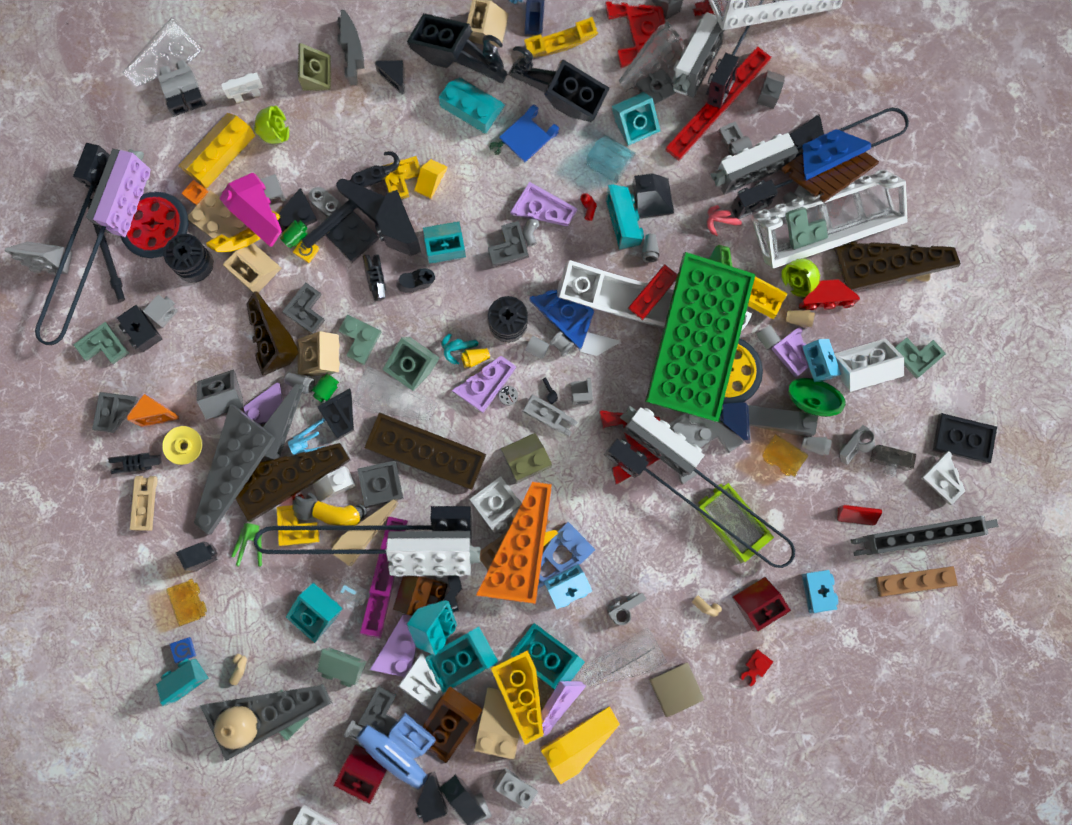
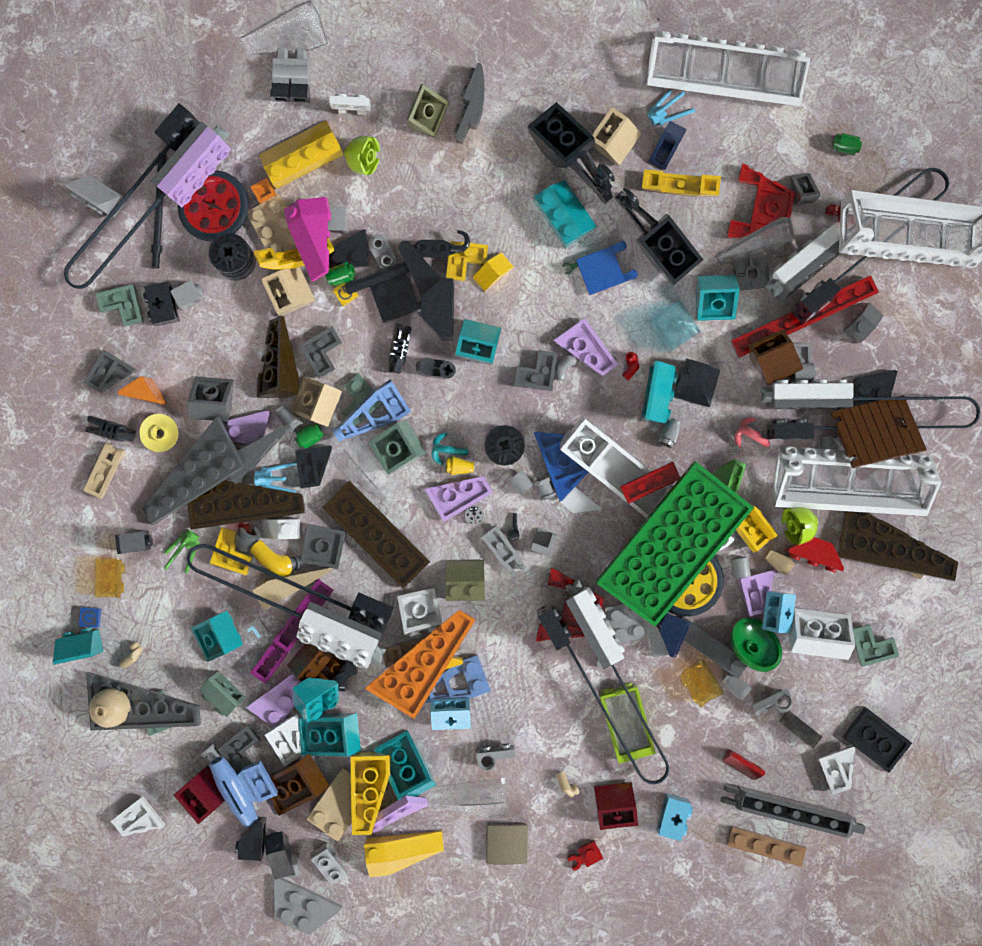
camera: 25 degrees right, 10 degrees up
black slope [375,60,405,95] -> none
sand green plate [785,207,828,249] -> none
blue wing [803,129,871,180] -> none
none -> medium blue plate [332,379,411,442]
none -> reddish brown slope [748,329,803,385]

